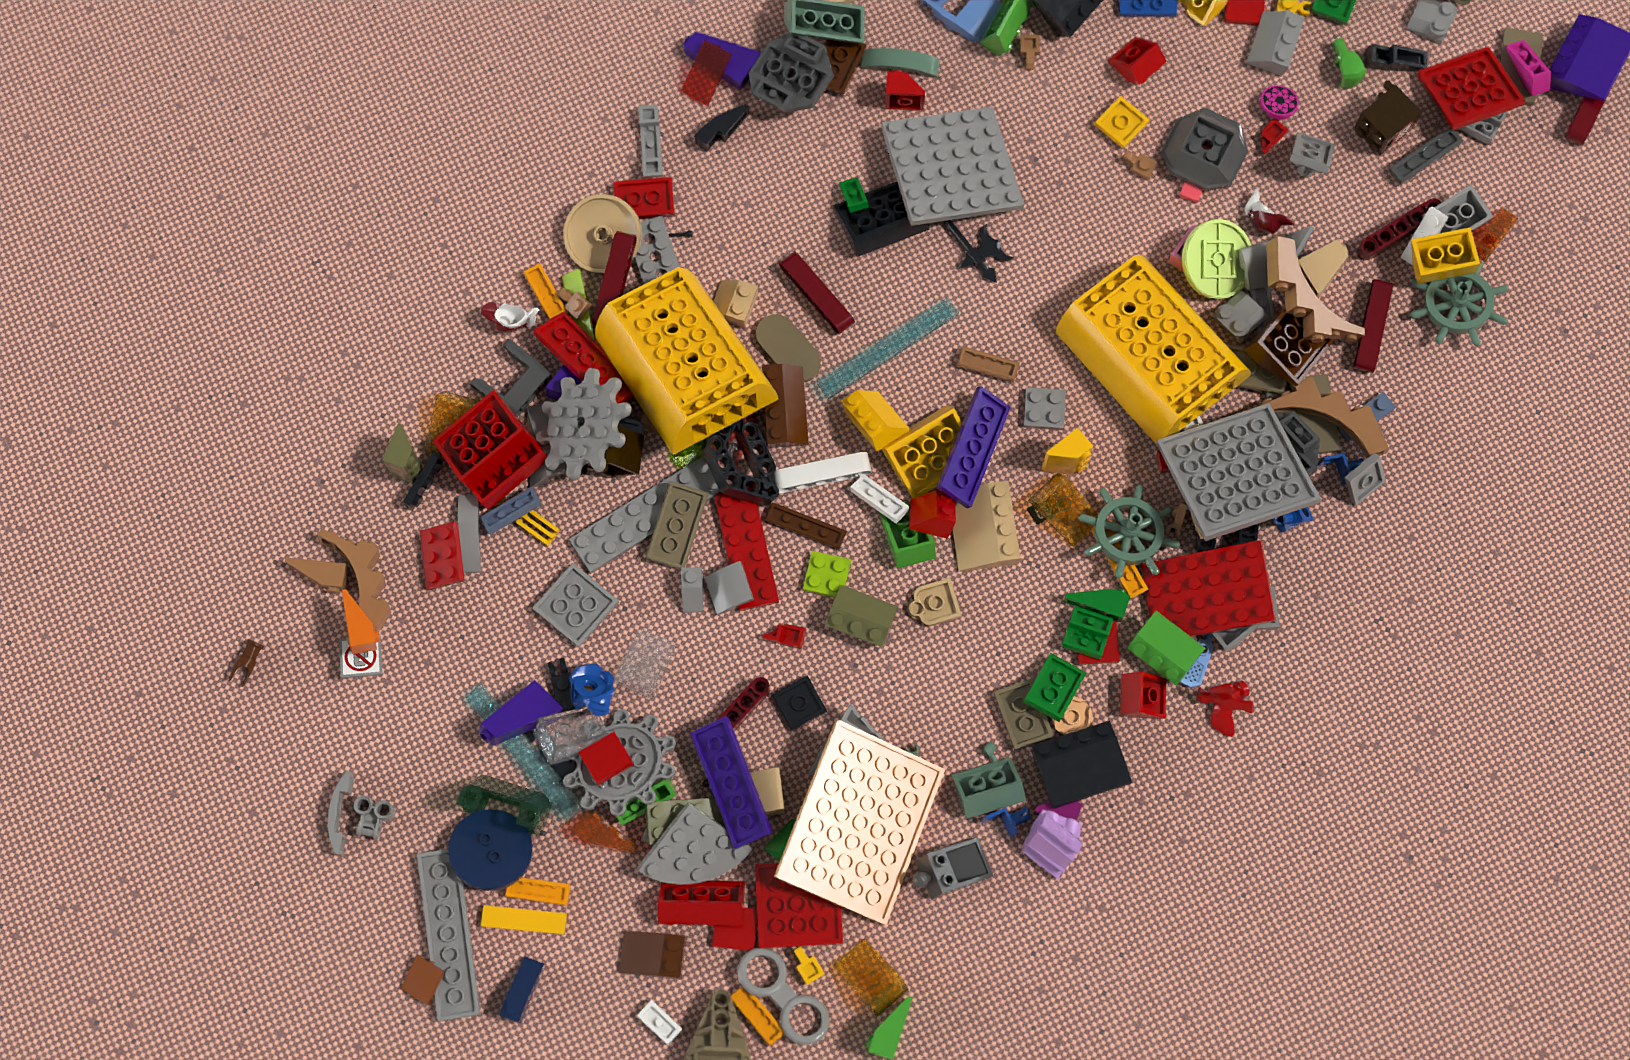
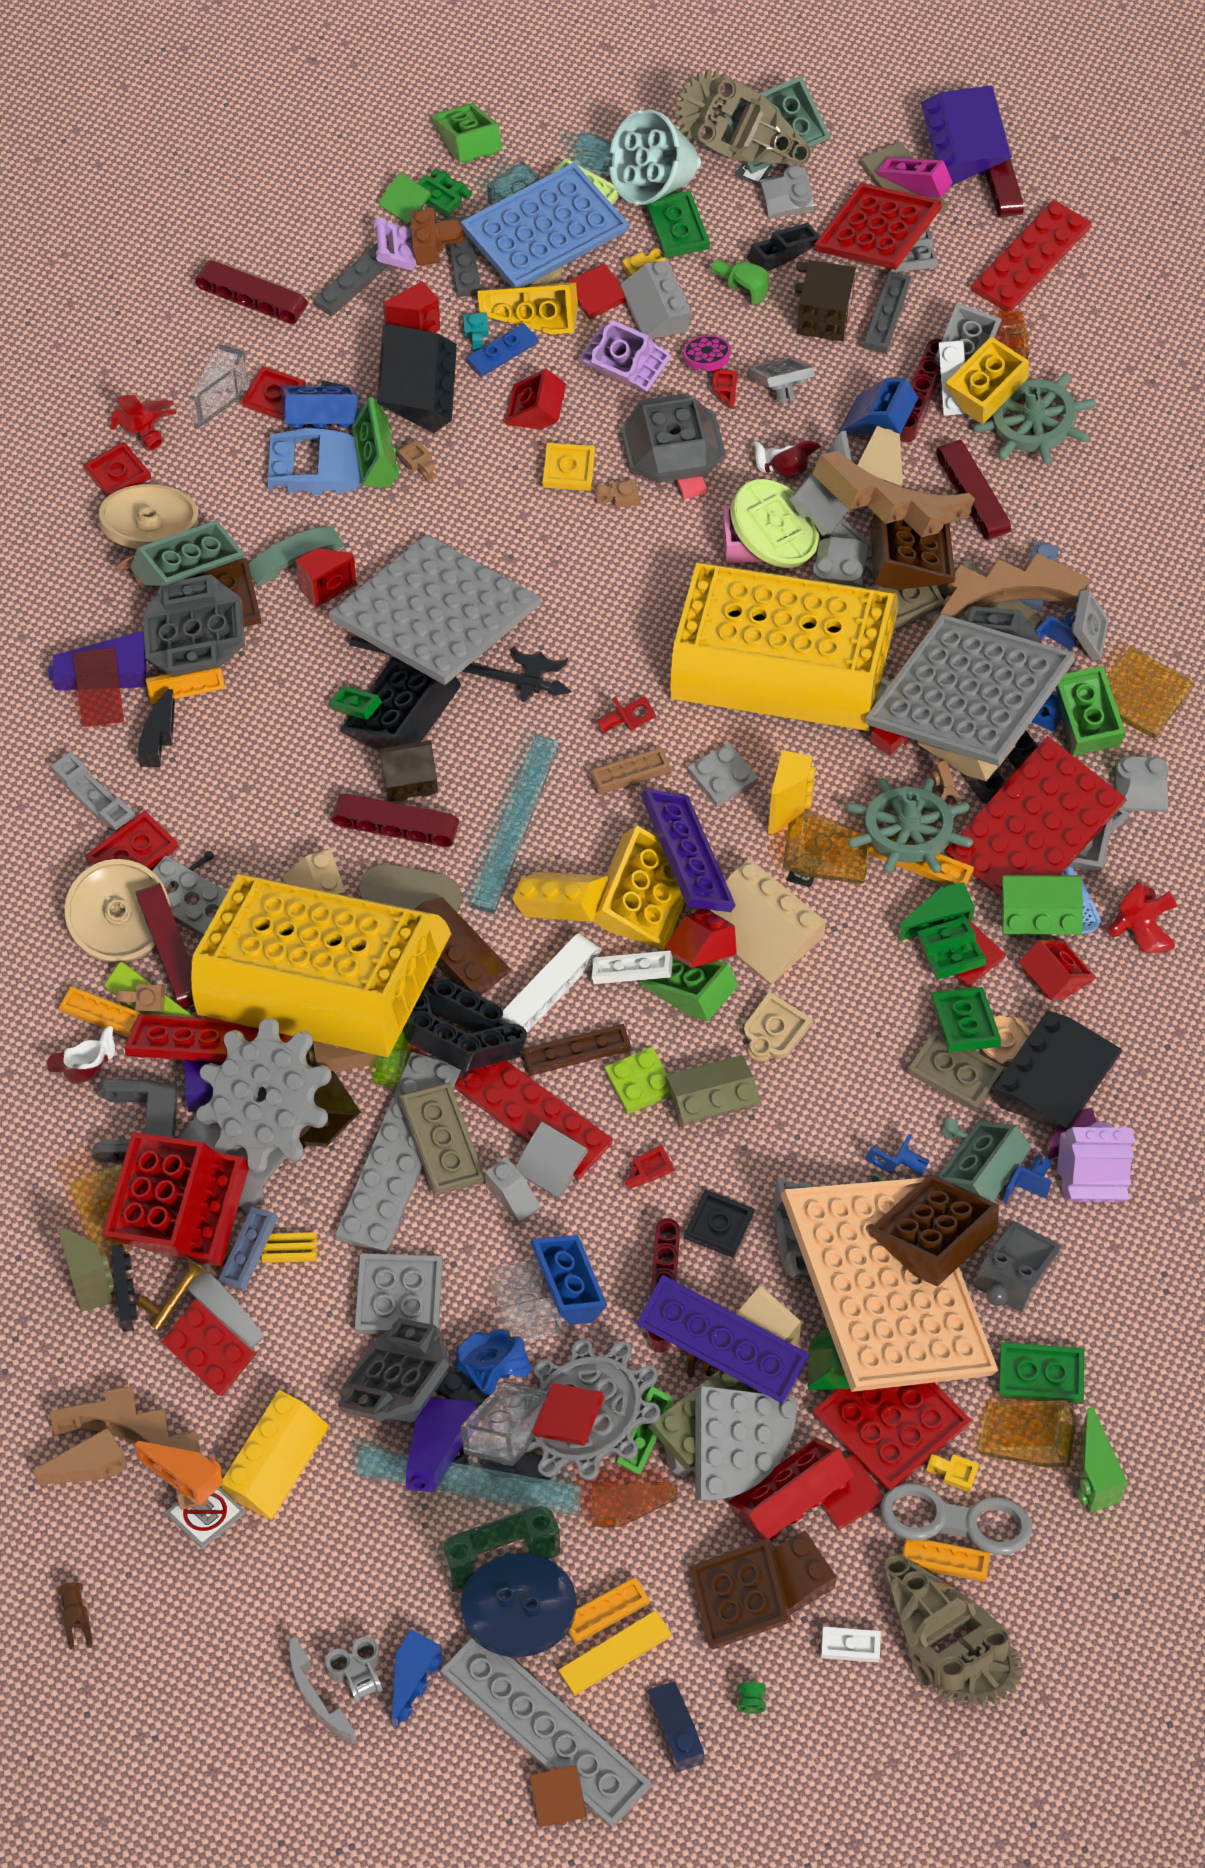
camera: 40 degrees left, 15 degrees down
none -> pearl gold piece [136,1257,210,1331]
none -> light orange plate [146,666,225,704]
none -> yellow slope [221,1390,329,1521]
none -> dark grey piece [338,1318,450,1422]
none -> dark brown slope [380,740,438,801]
none -> blue slope [392,1629,444,1728]
none -> blue slope [530,1235,607,1325]
none -> lavender slope [577,320,672,391]
none -> red bracket [596,696,656,734]
none -> reddish brown plate [689,1538,792,1650]
none -> green wheel [737,1682,766,1714]
none -> blue slope [839,378,918,435]
none -> blue bracket [865,1134,930,1175]
none -> reddish brown slope [869,1174,999,1287]
none -> red plate [971,199,1092,314]
none -> green plate [999,1342,1085,1404]
none -> bright green slope [1056,666,1126,756]
none -> clear yellow plate [1107,646,1195,739]
none -> light grey slope [1114,757,1169,812]

